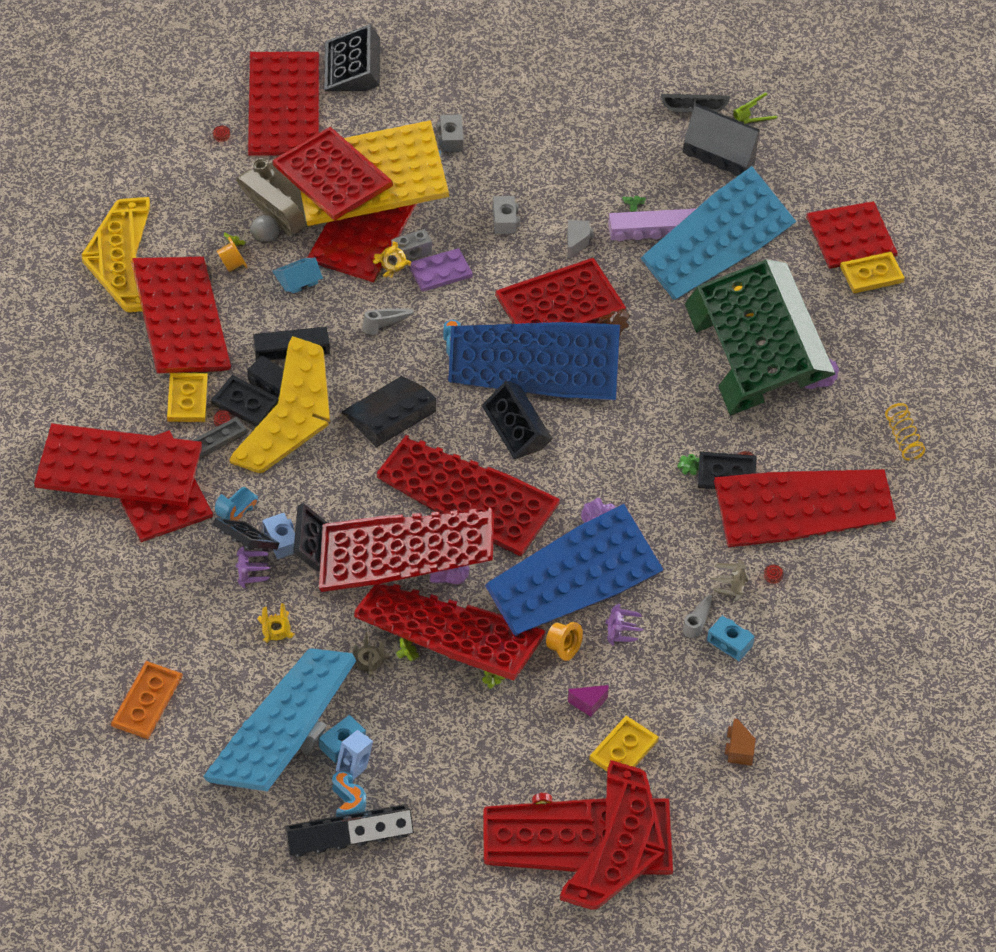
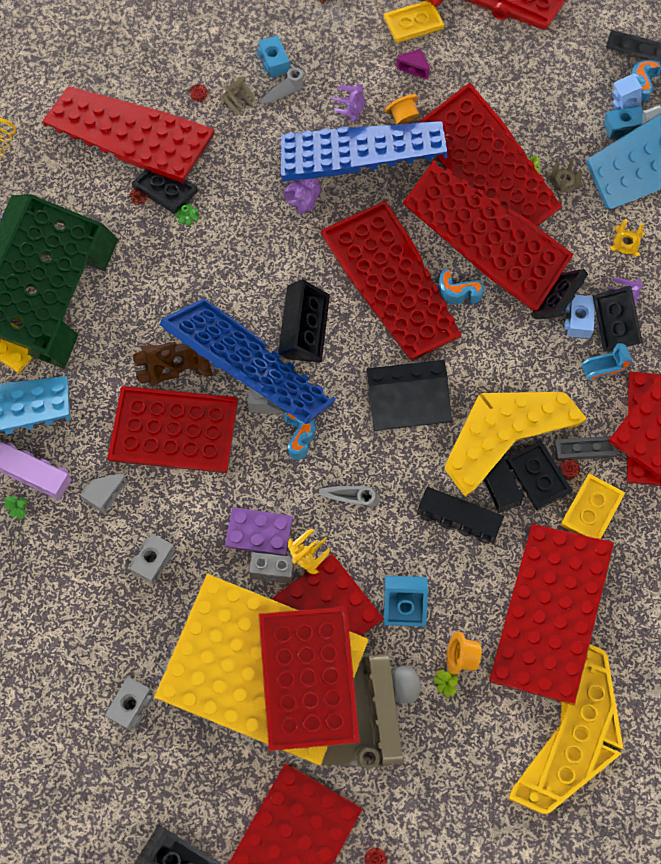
camera: 145 degrees left, 15 degrees up
none -> dark azure animal [438,268,485,305]

